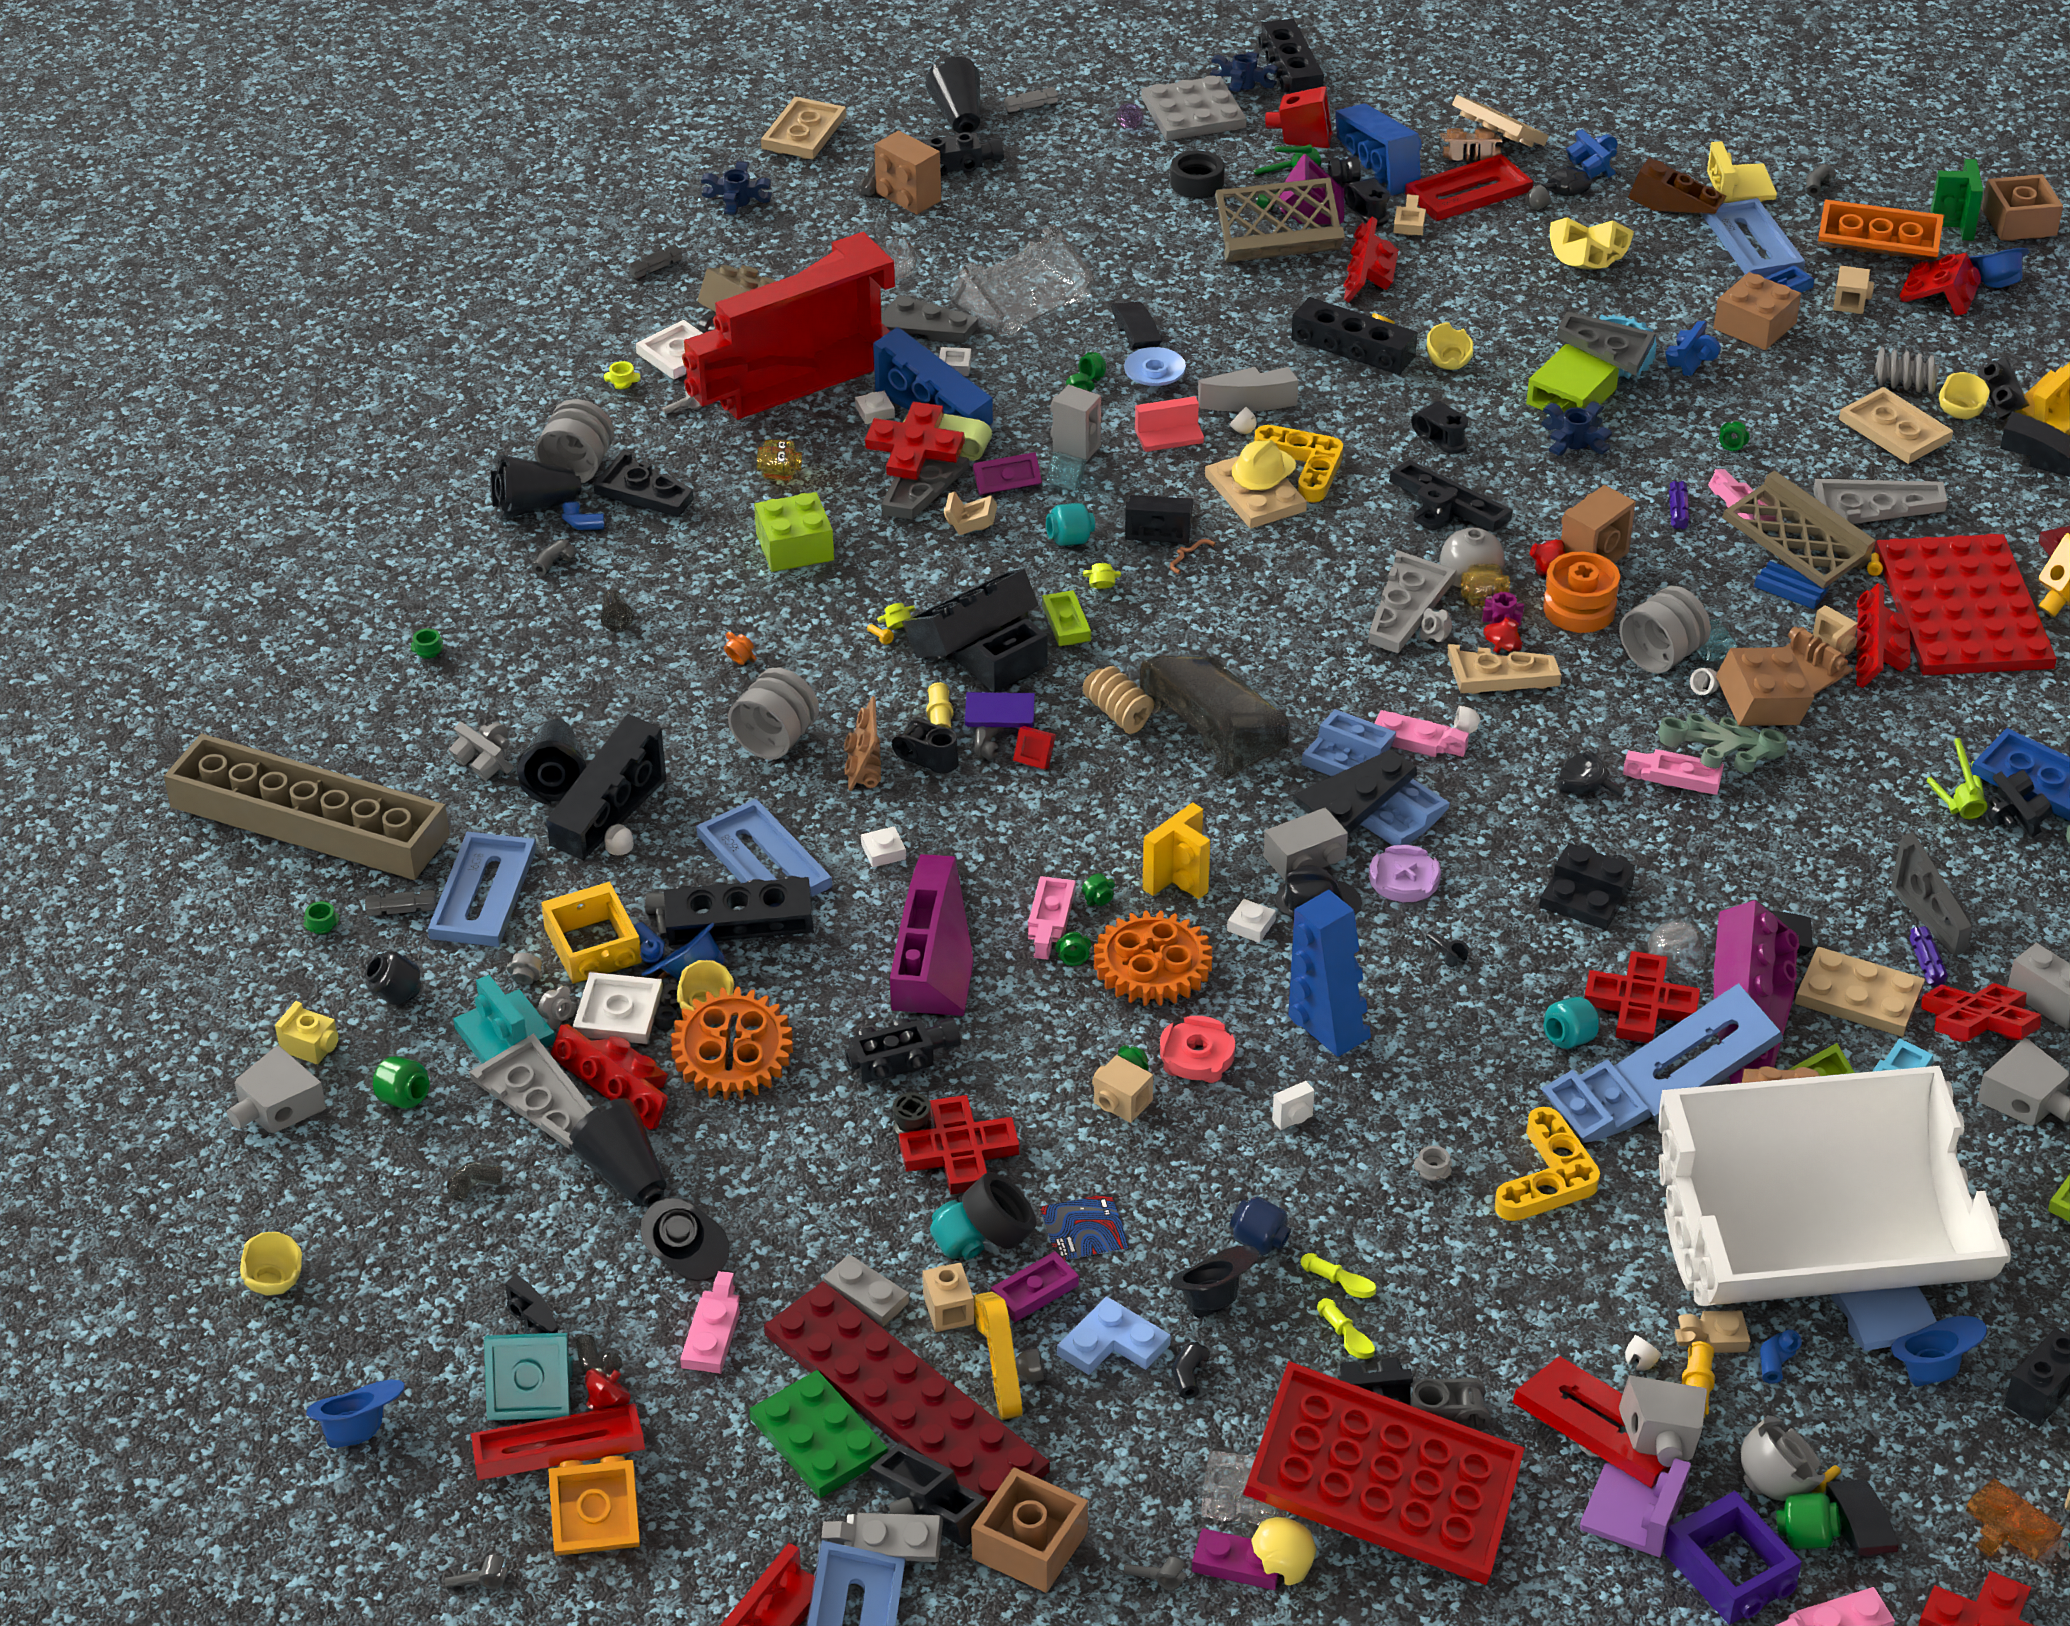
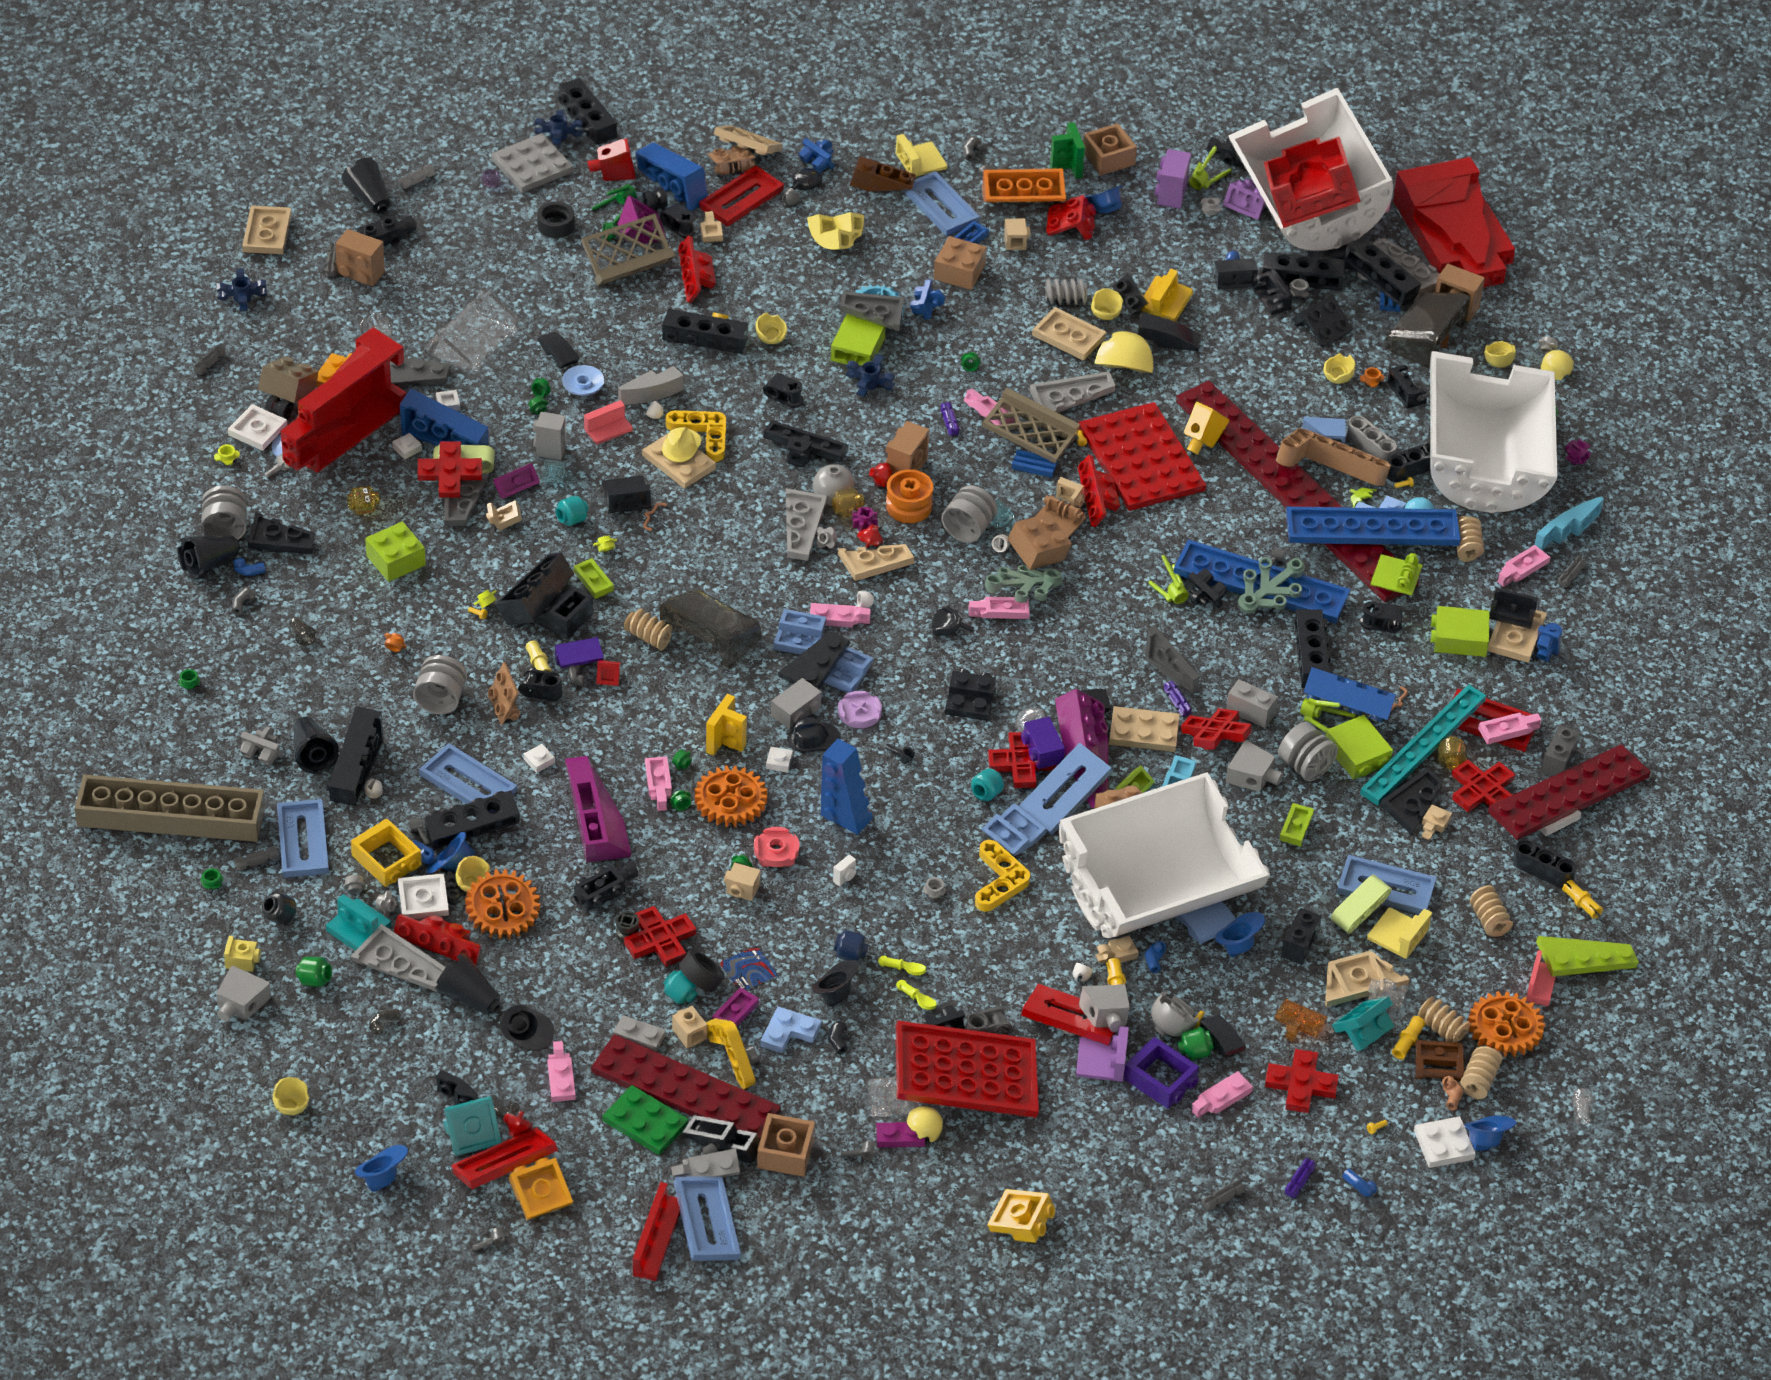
camera: 20 degrees left, 5 degrees up
none -> dark purple brick [1021,717,1065,769]
none -> light yellow brick [1095,331,1153,373]

